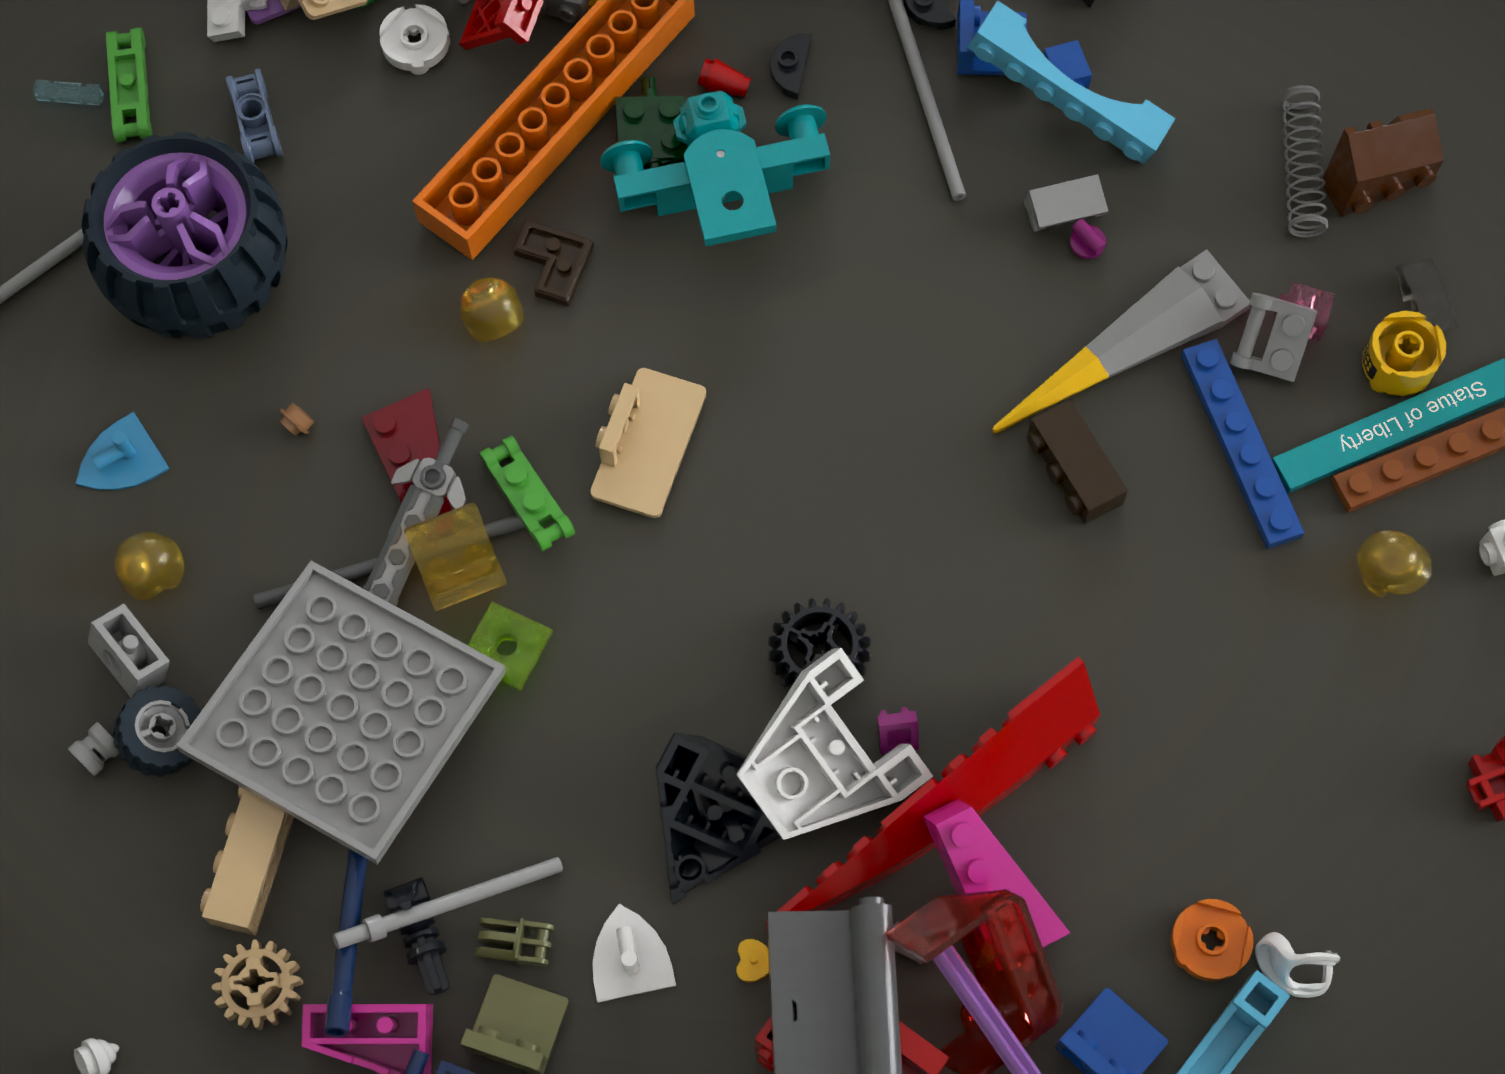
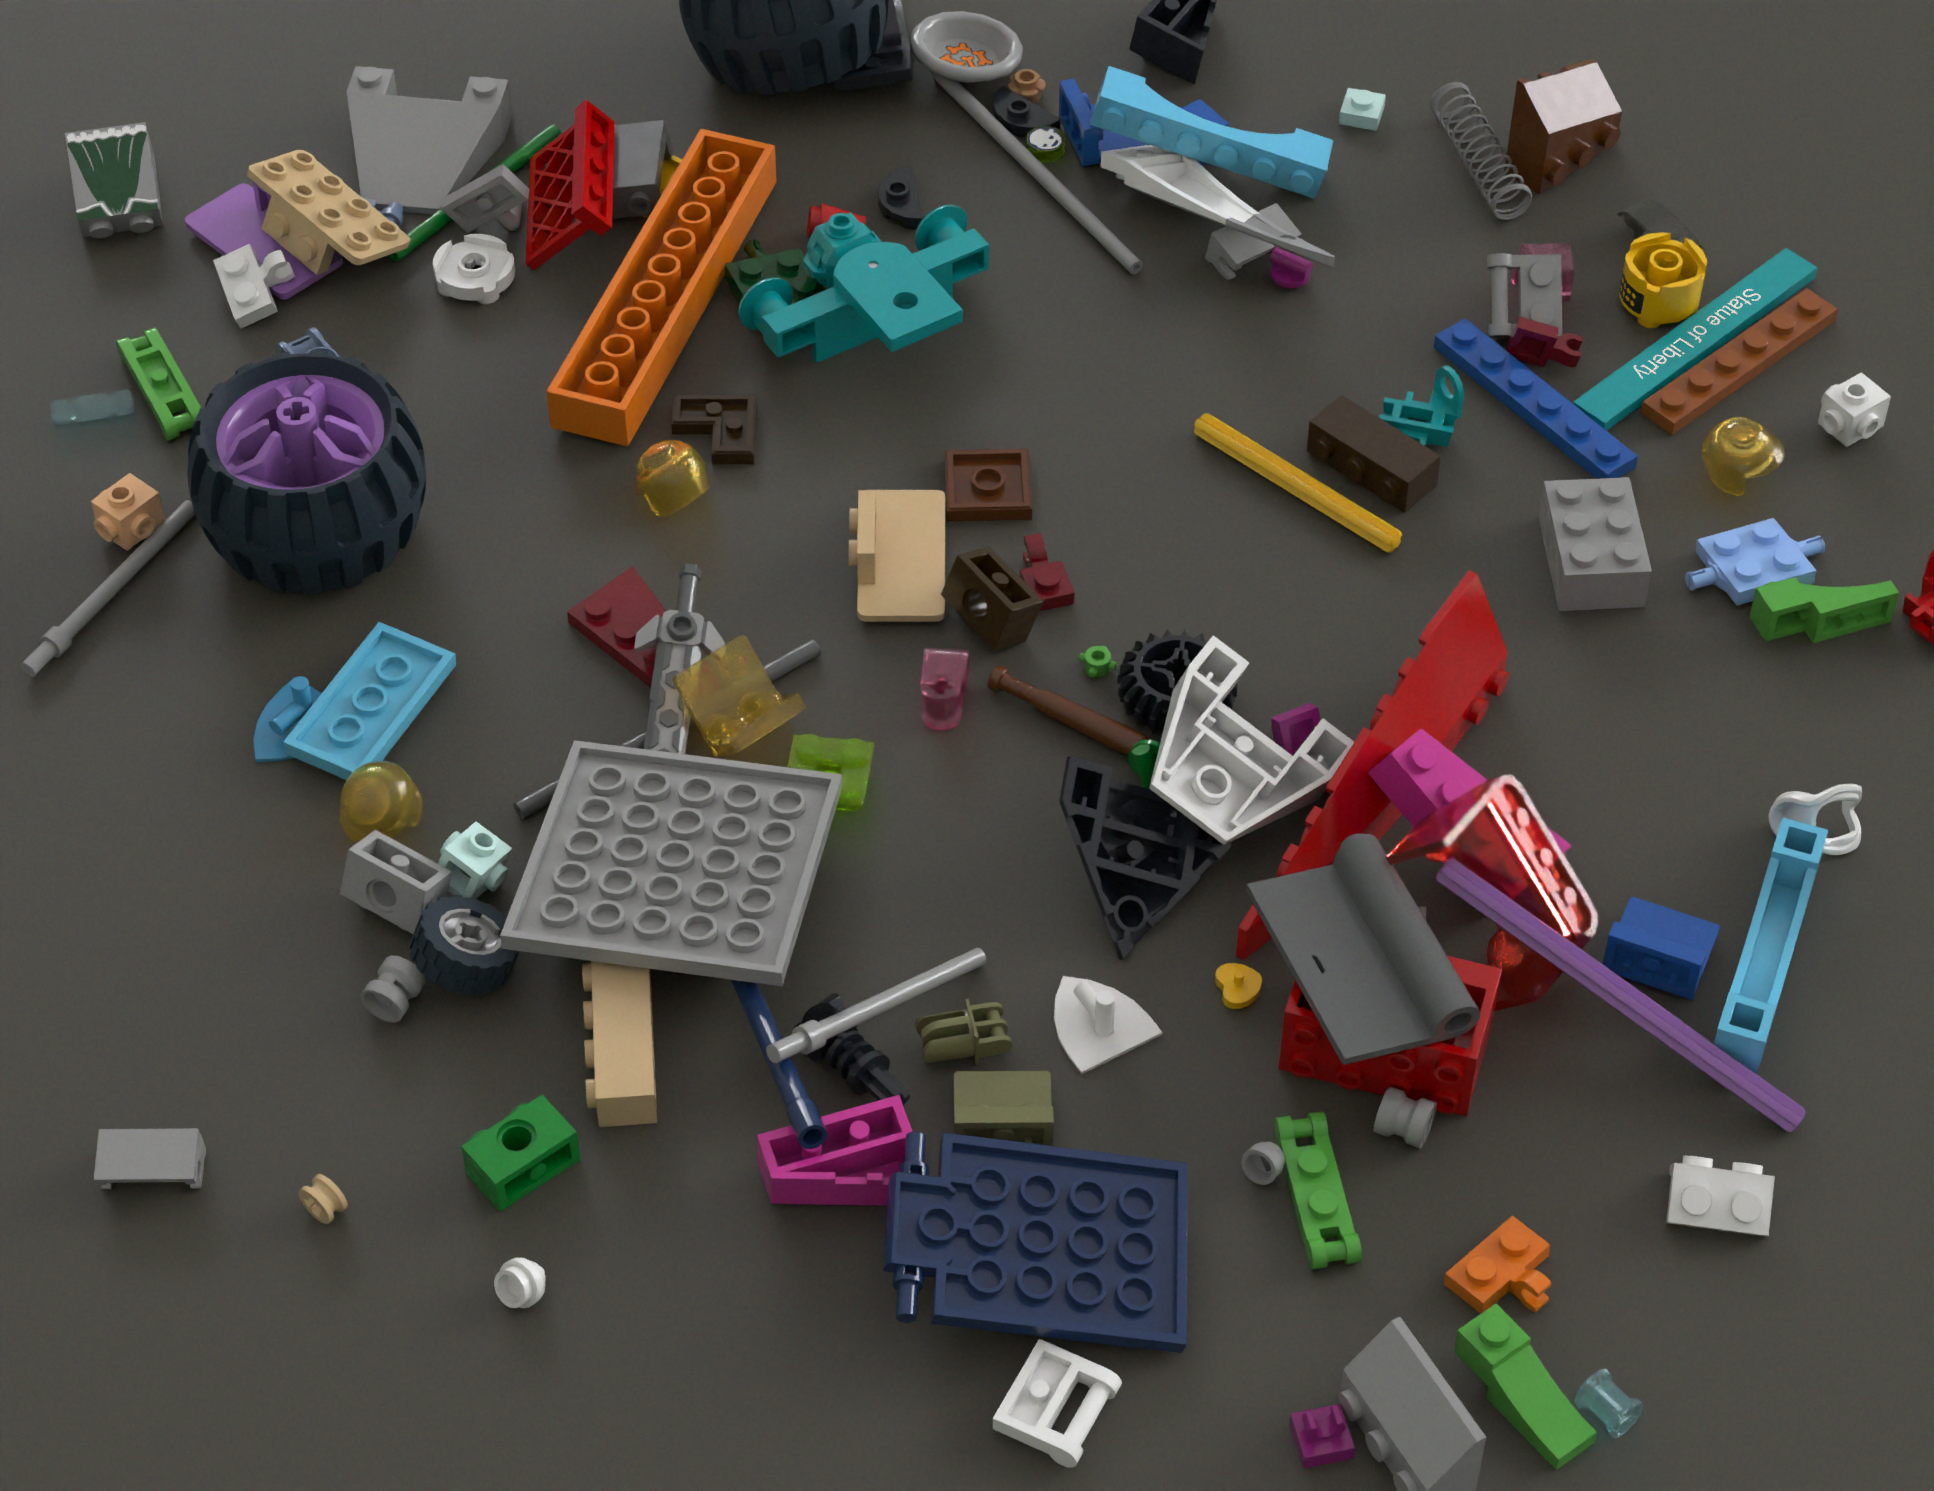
camera: 20 degrees left, 20 degrees down
tan gear [212,939,303,1030] -> none
medium nougat plate [280,402,314,436] -> none
bright green plate [479,435,576,552] -> none
light grey plate [993,249,1251,433] -> none
orange plate [1170,899,1253,982] -> none
none -> light nougat brick [91,473,165,551]
none -> medium azure plate [283,622,456,787]
none -> light aqua brick [438,822,512,899]
none -> green brick [461,1094,581,1212]
none -> clear pink piece [920,647,970,730]
none -> dark brown brick [941,546,1043,650]
none -> reddish brown tile [944,448,1032,521]
none -> reddish brown piece [987,665,1149,756]
none -> dark red plate [1020,532,1075,611]
none -> tile [1026,126,1065,163]
none -> bright green piece [1079,645,1117,678]
none -> white plate [1100,145,1335,268]
none -> green plate [1128,740,1160,790]
none -> yellow axle [1194,413,1402,553]
none -> light aqua plate [1339,88,1386,131]
none -> teal piece [1379,365,1464,447]
none -> dark red plate [1506,316,1583,367]
none -> light grey brick [1538,477,1652,611]
none -> light blue plate [1685,518,1825,606]
none -> bright green slope [1749,577,1899,643]

